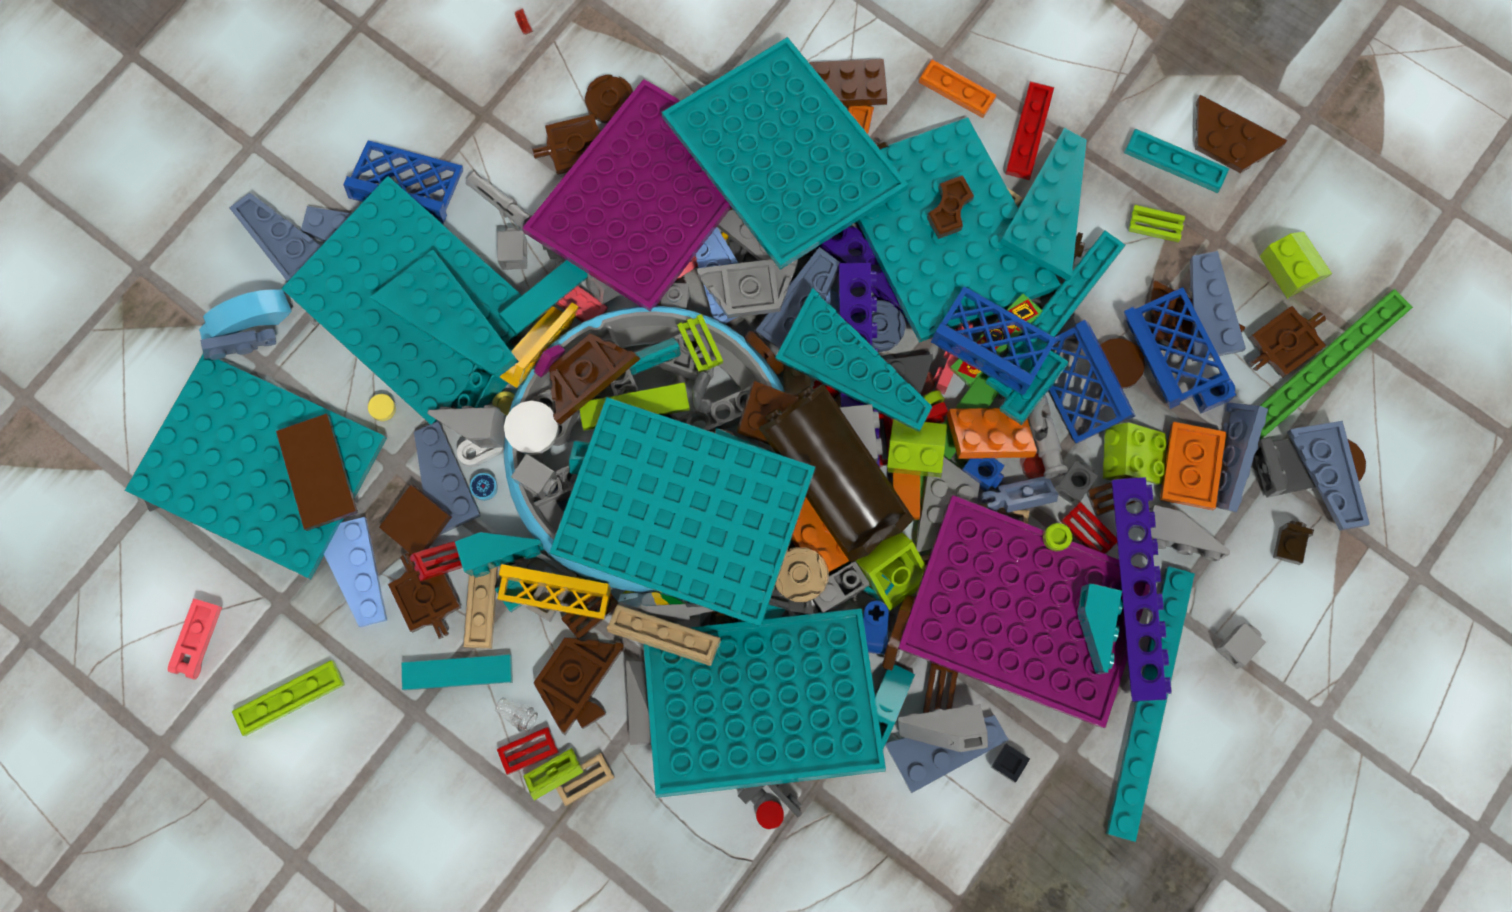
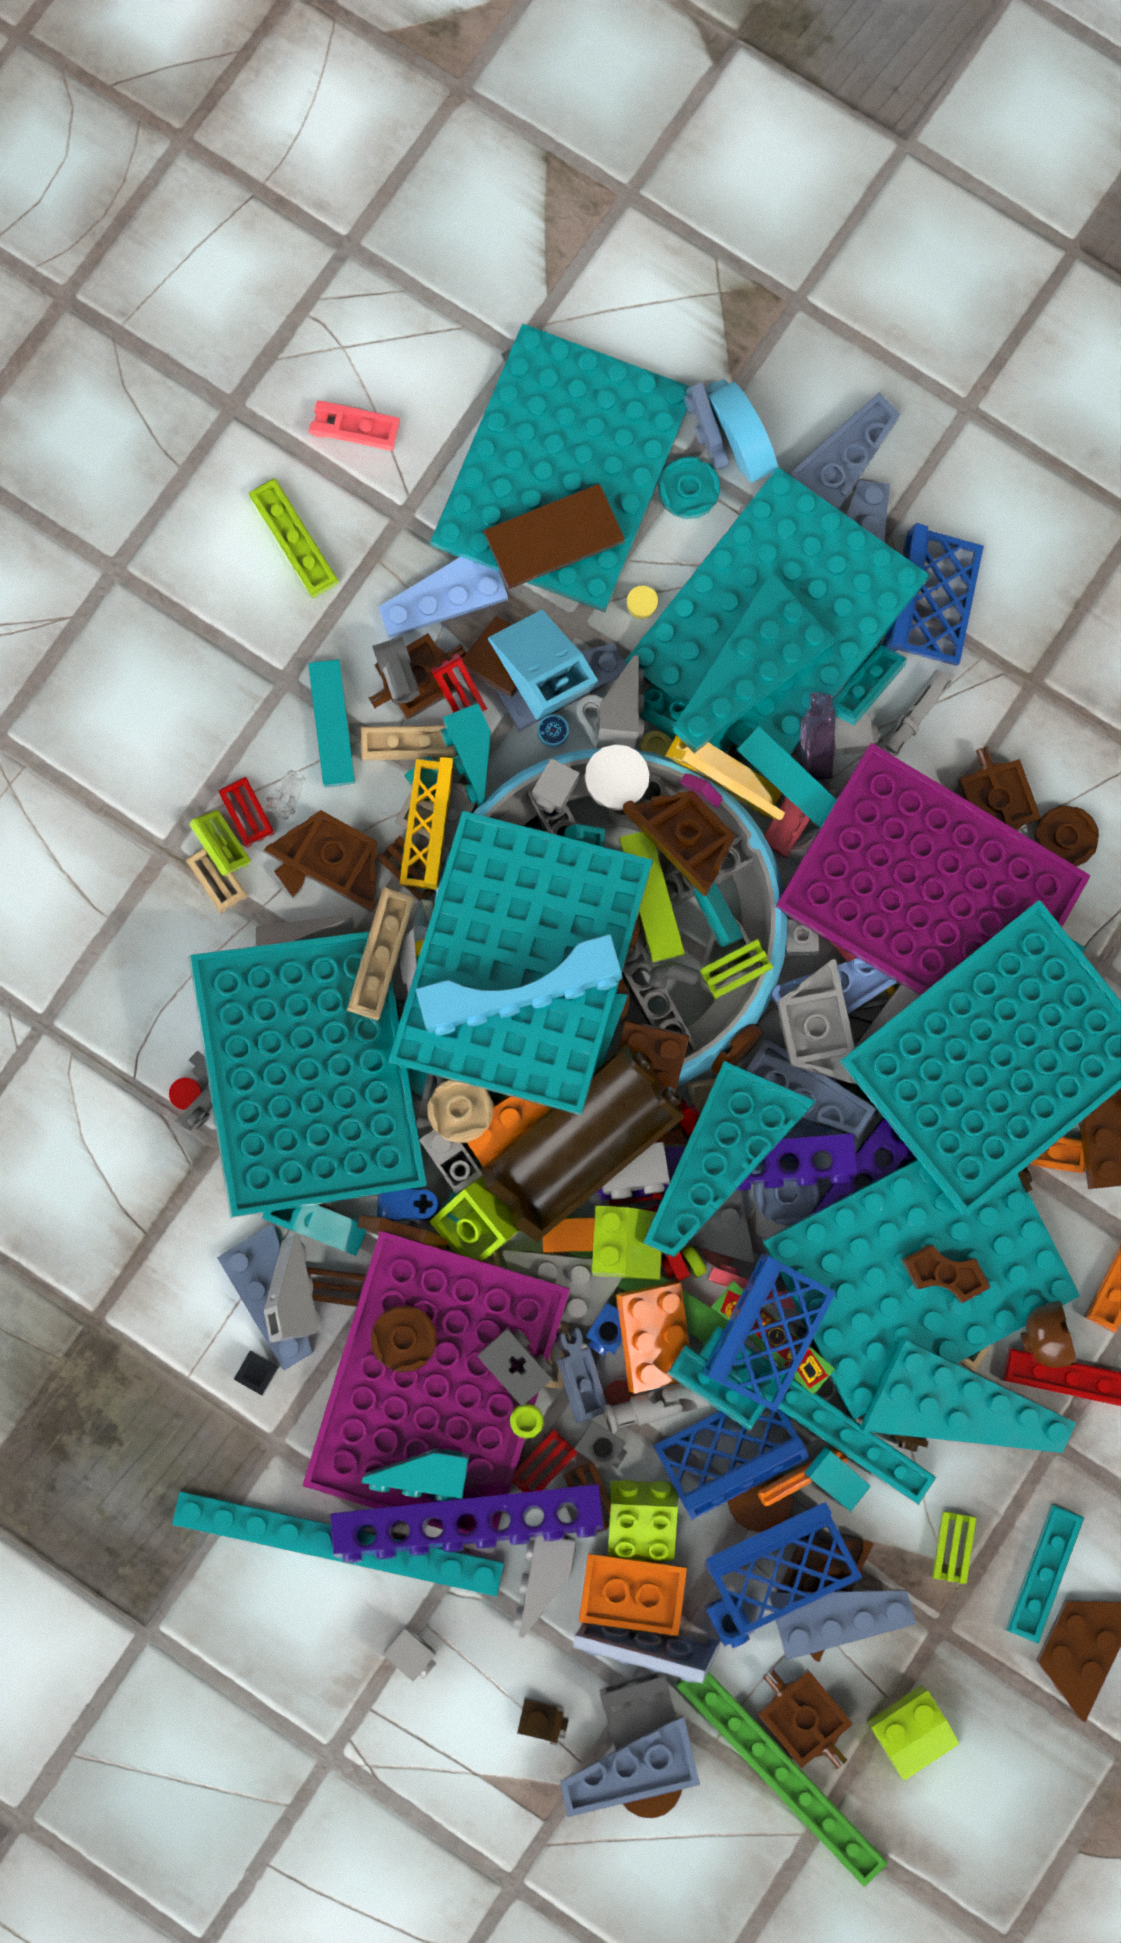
camera: 80 degrees right, 5 degrees up
none -> reddish brown tile [370,1305,437,1372]
none -> dark grey piece [372,636,420,703]
none -> medium azure arch [416,935,622,1035]
none -> dark grey brick [478,1326,553,1406]
none -> medium azure slope [488,610,598,720]
none -> teal tile [658,456,721,519]
none -> orange axle [757,1448,847,1506]
none -> clear purple hinge [800,691,836,780]
none -> teal tile [805,1447,871,1512]
none -> teal tile [827,644,907,726]
none -> reddish brown cylinder [1020,1300,1077,1368]

